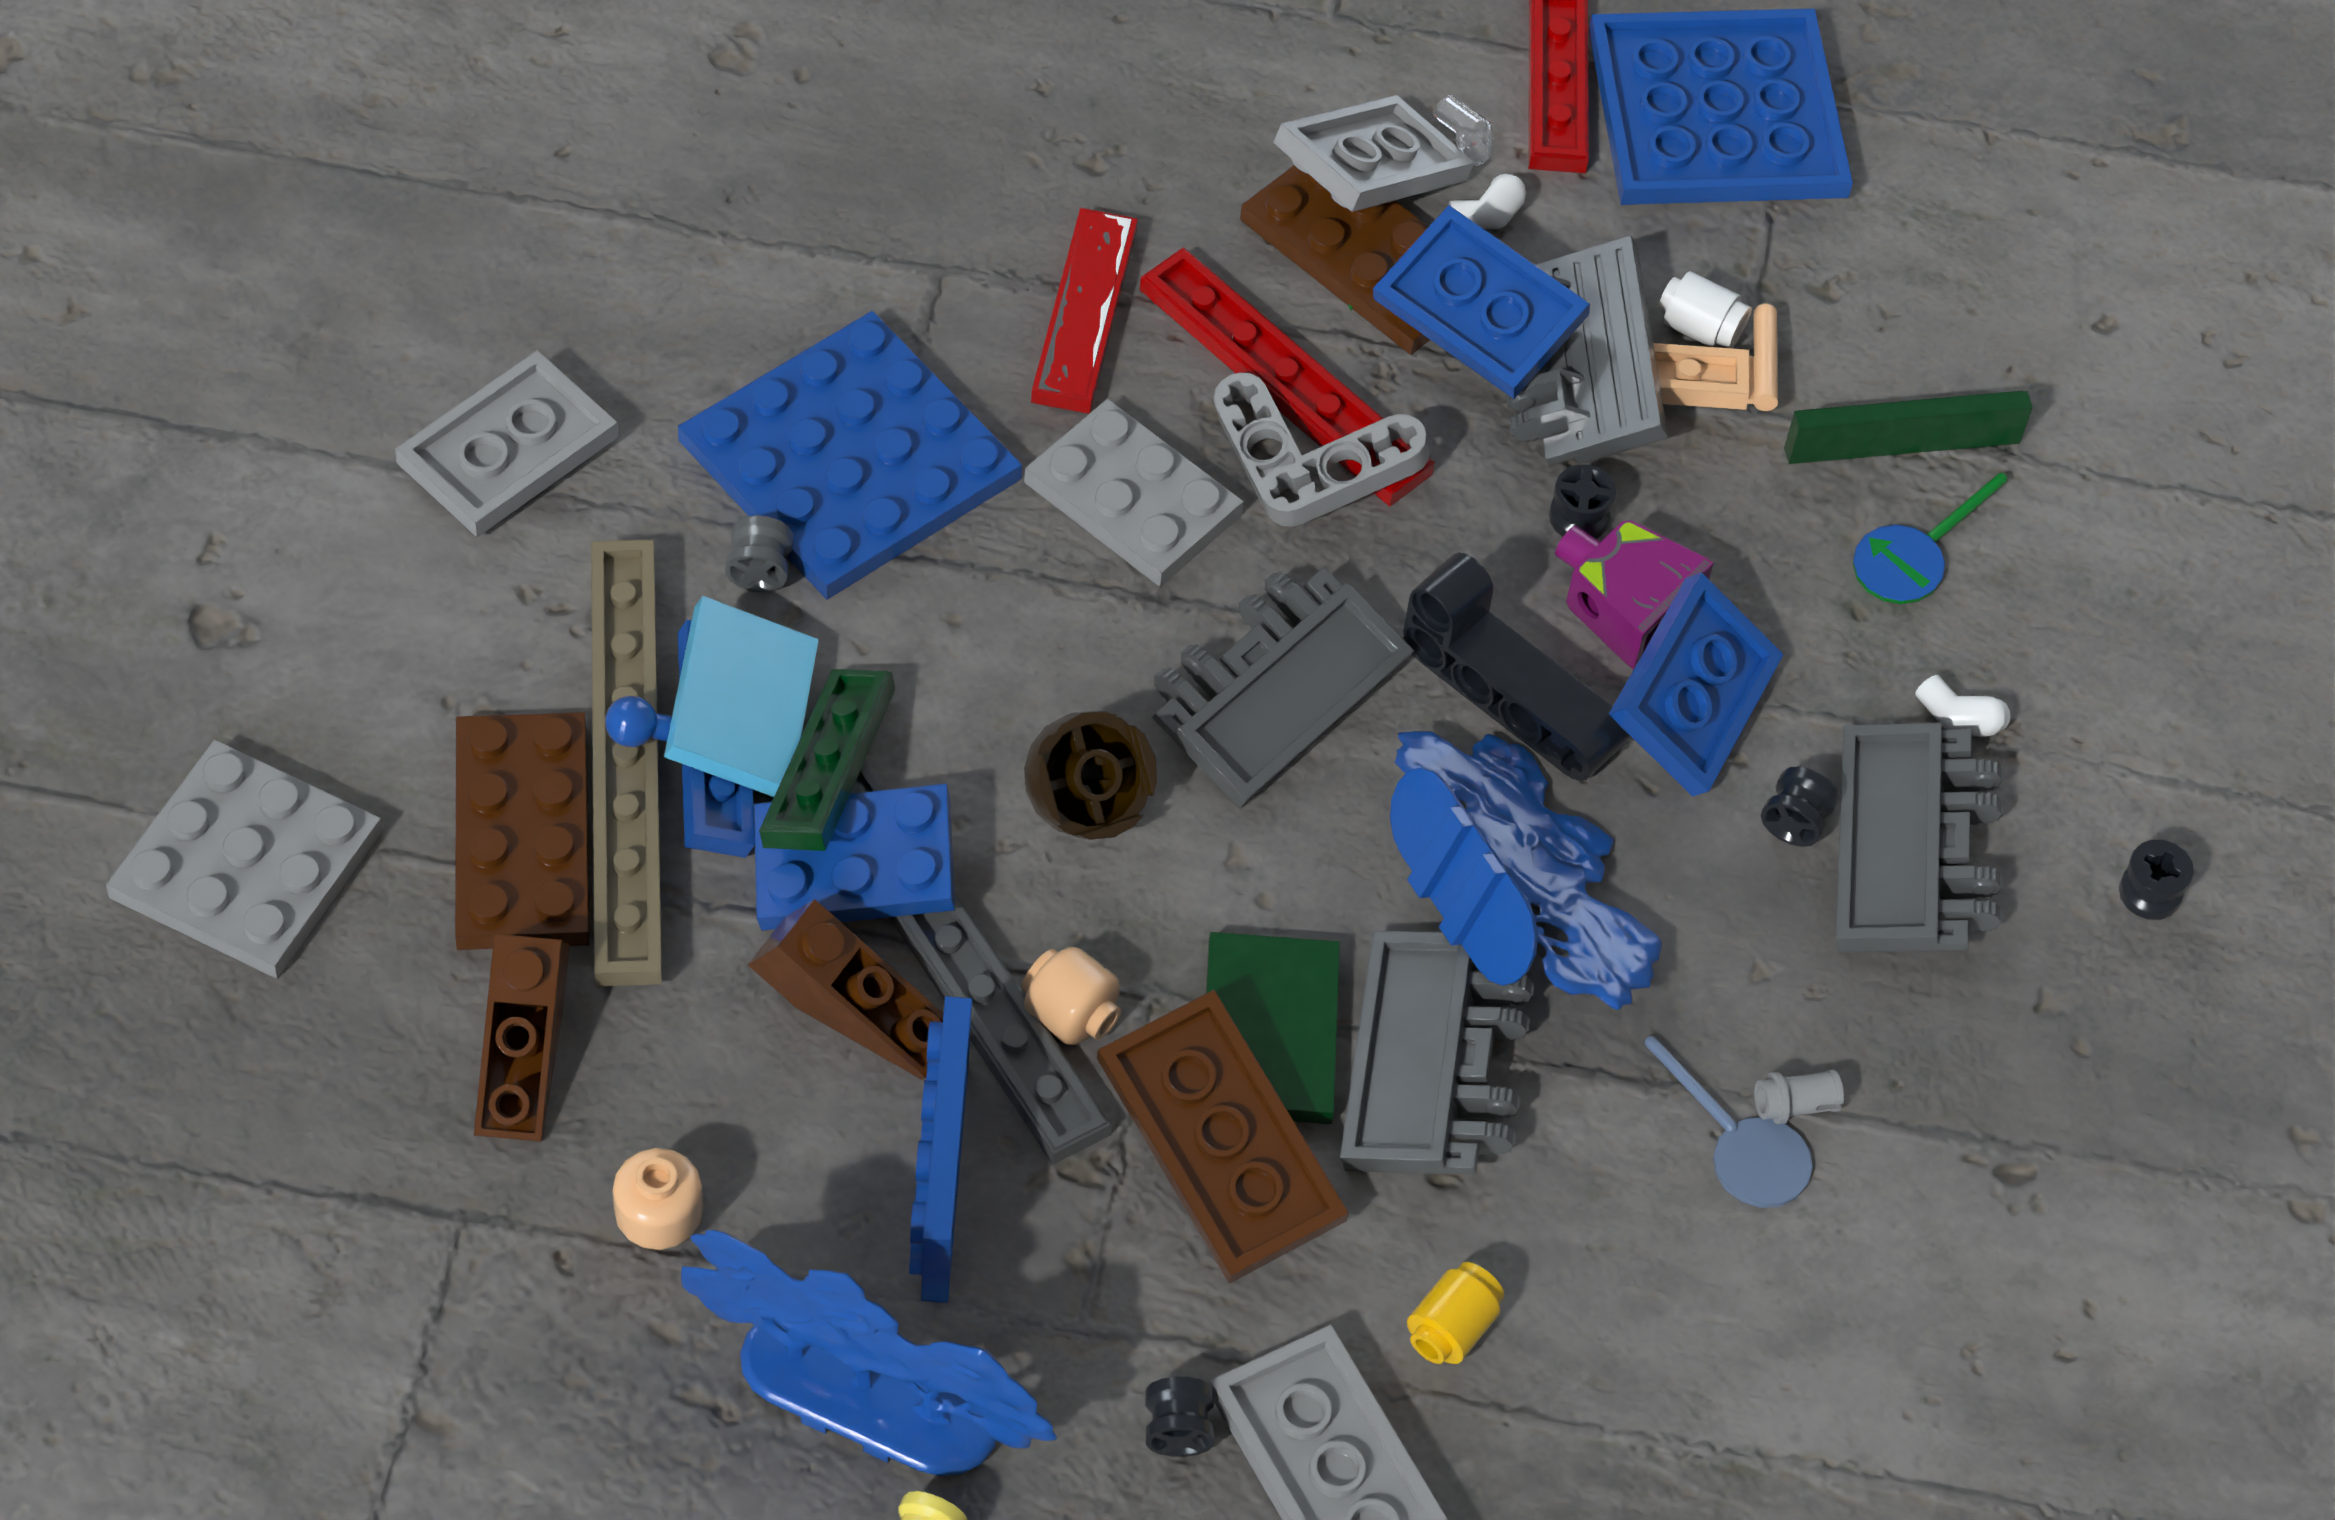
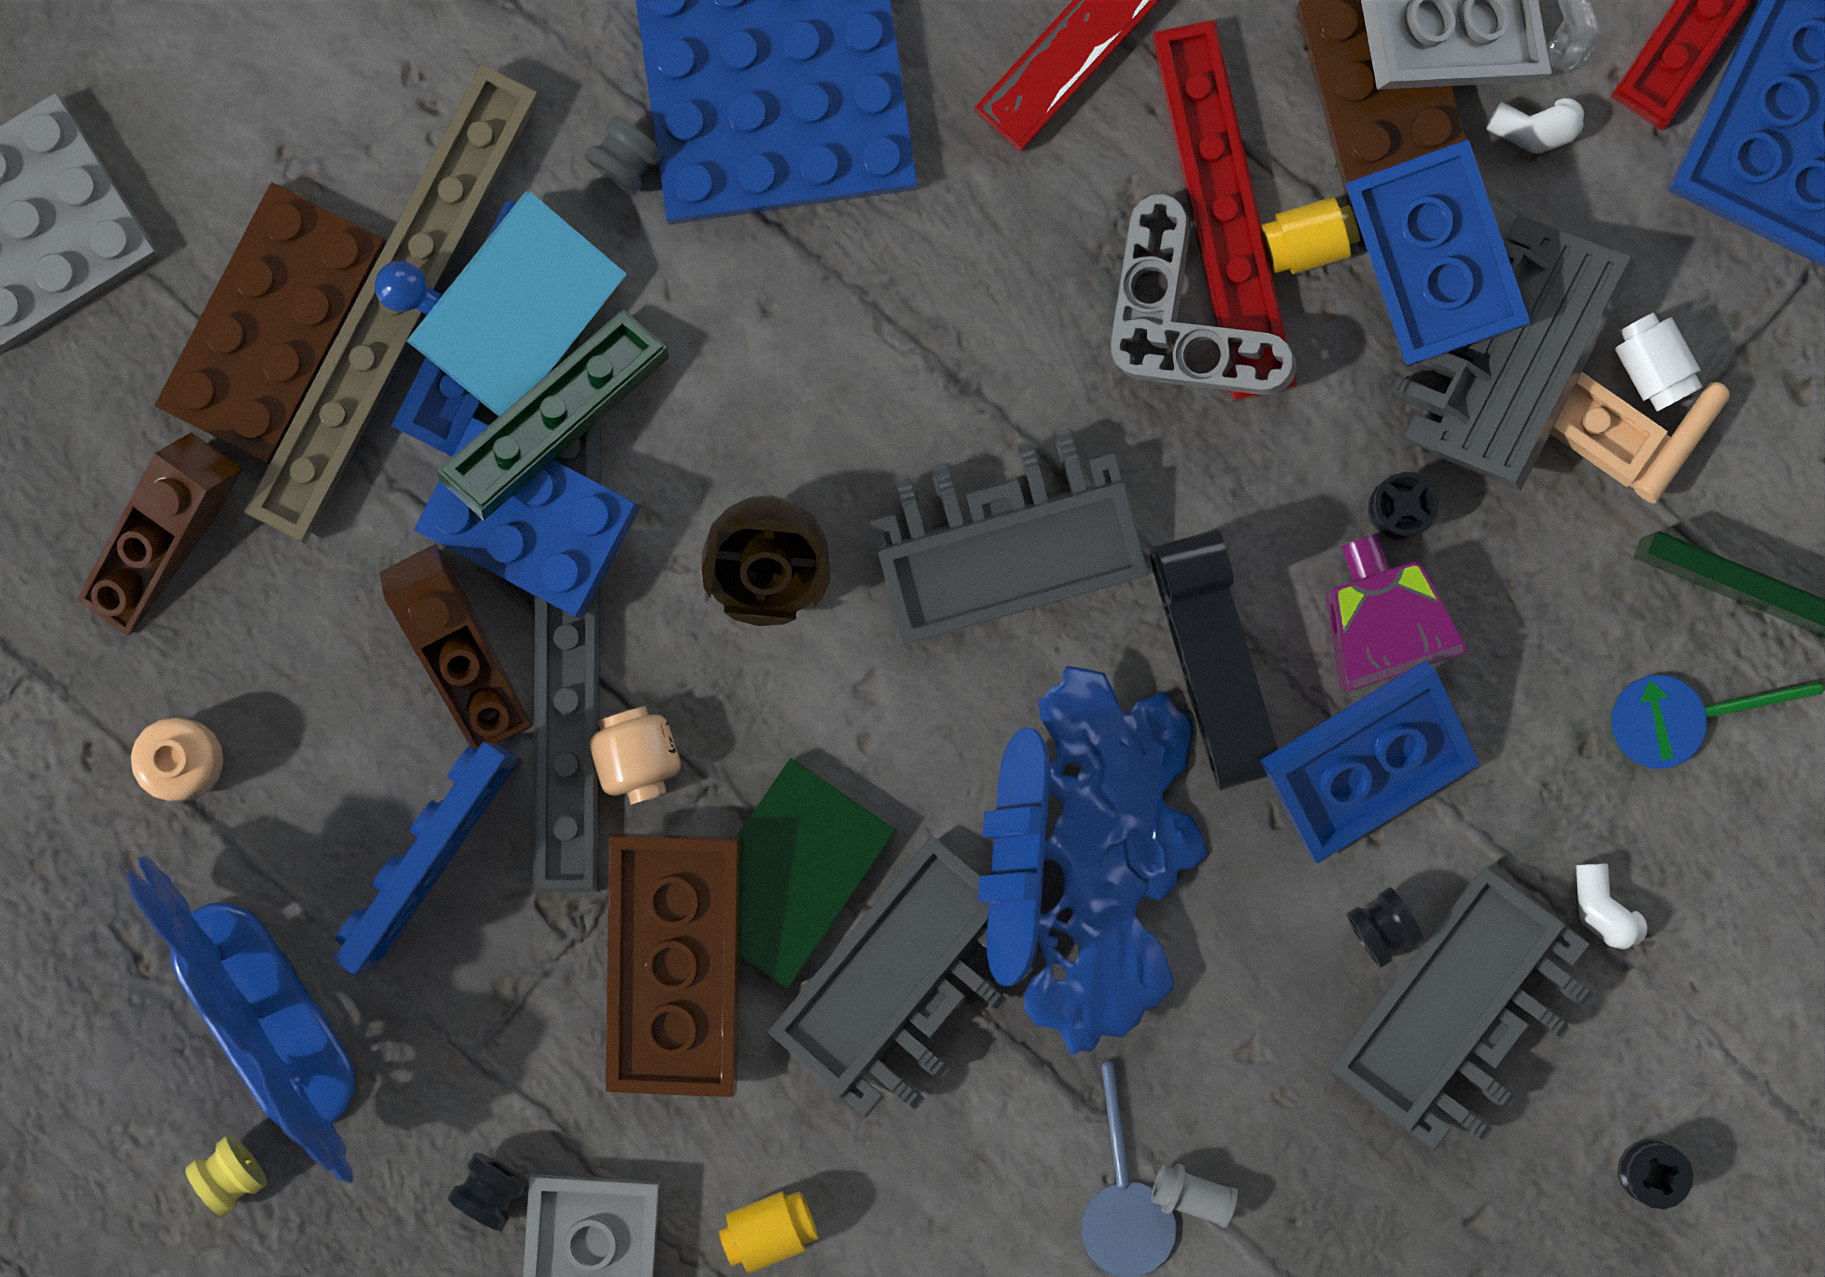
camera: 35 degrees right, 30 degrees up
light grey plate [1024,398,1243,587] -> none
none -> yellow brick [1261,196,1360,275]

